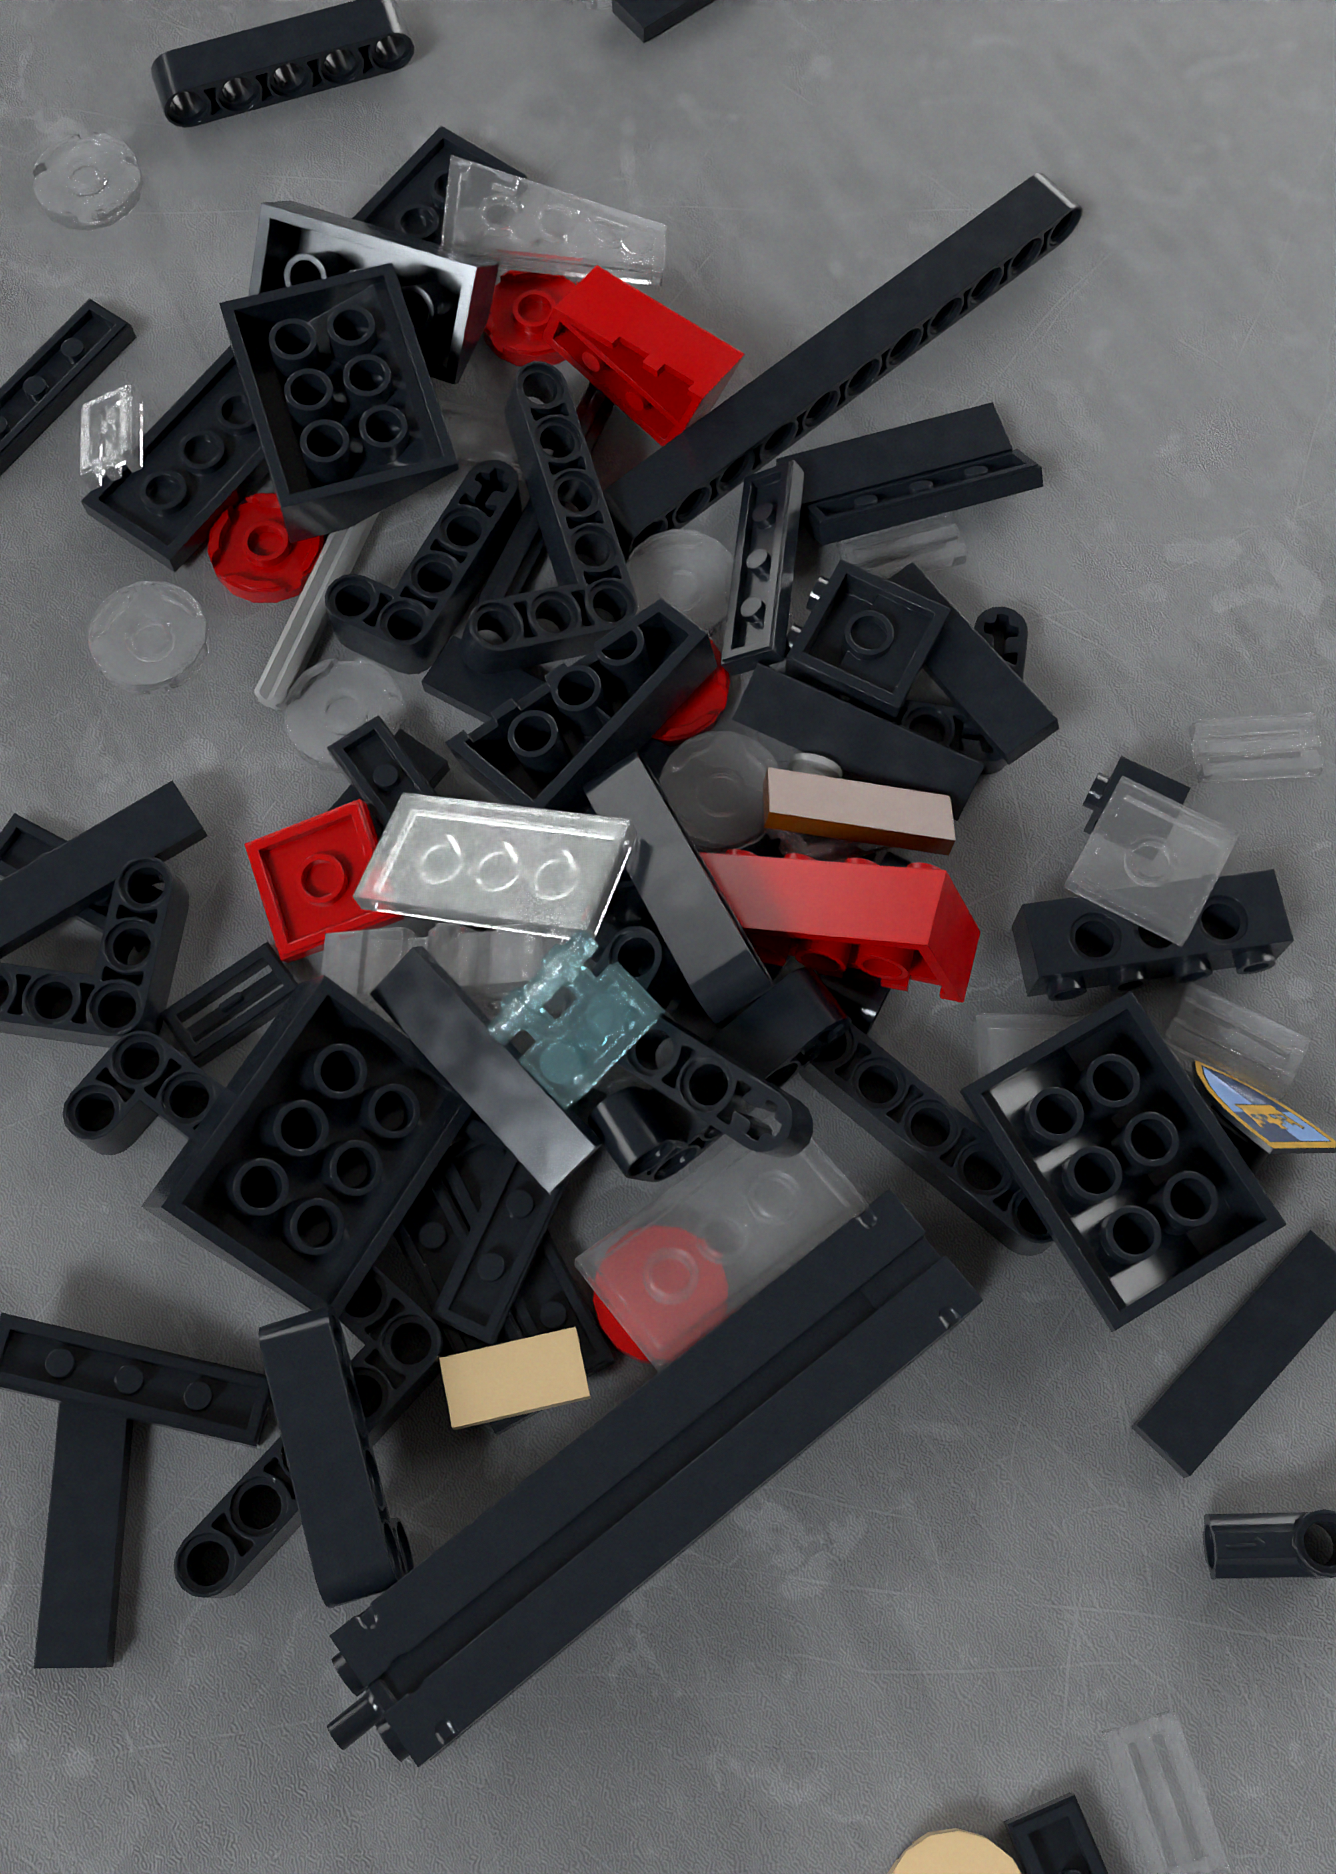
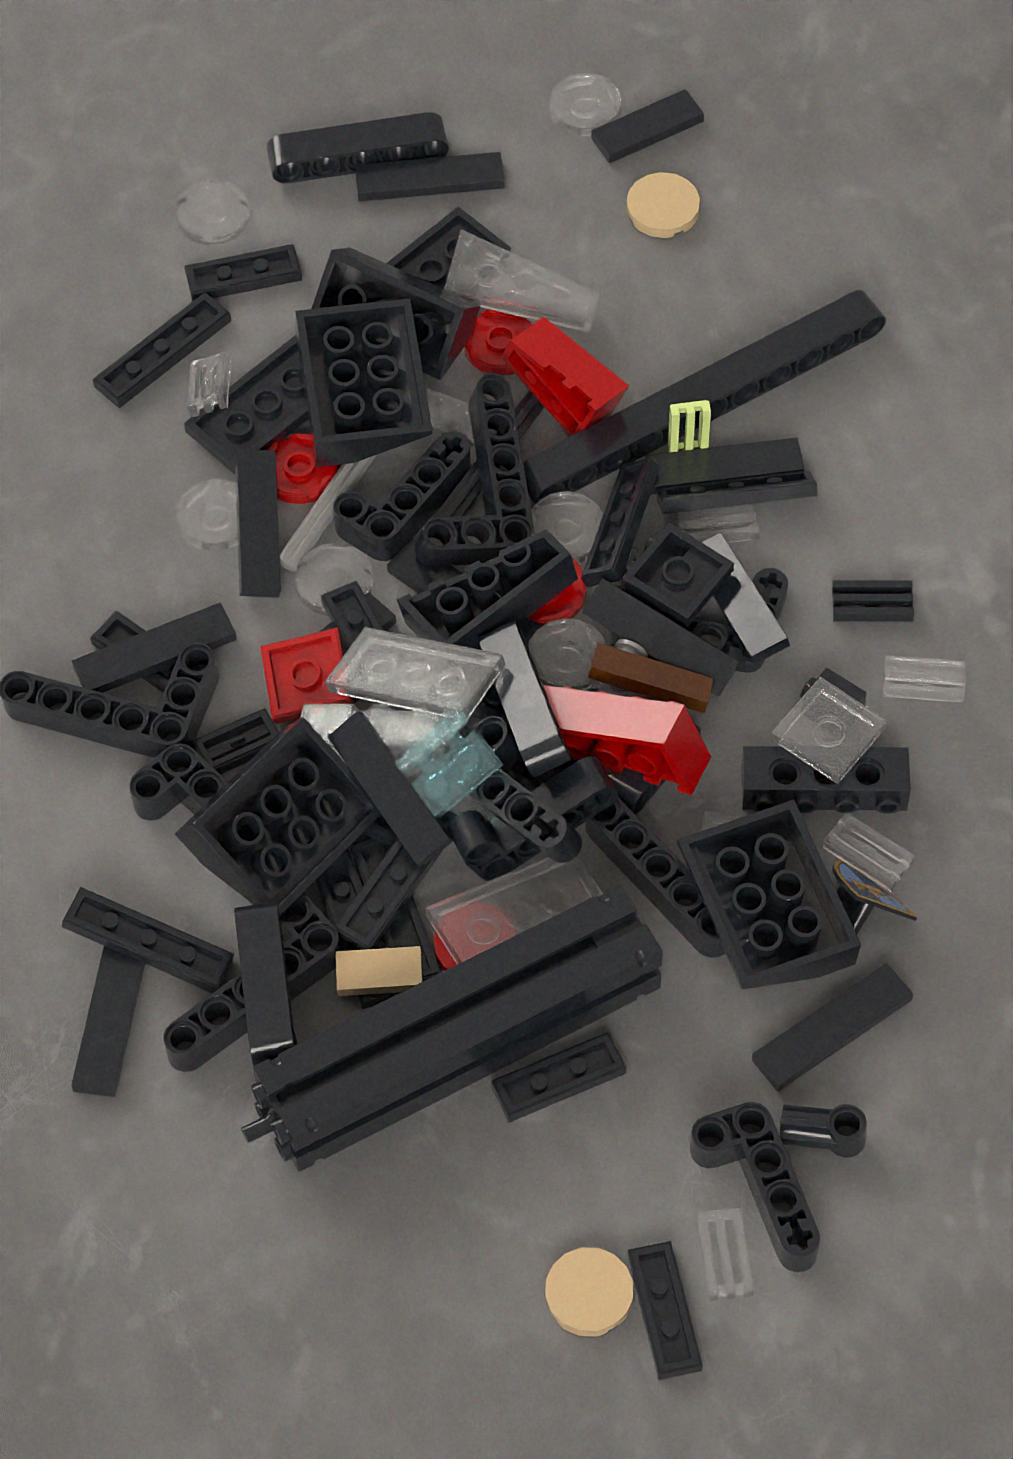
camera: 10 degrees right, 10 degrees down
none -> black tile [184,244,302,302]
none -> black tile [235,449,281,598]
none -> black tile [355,152,505,202]
none -> black tile [491,1032,626,1123]
none -> tan tile [626,172,700,238]
none -> yellowish green tile [668,400,711,453]
none -> black beam [690,1102,820,1272]
none -> black tile [832,580,914,622]

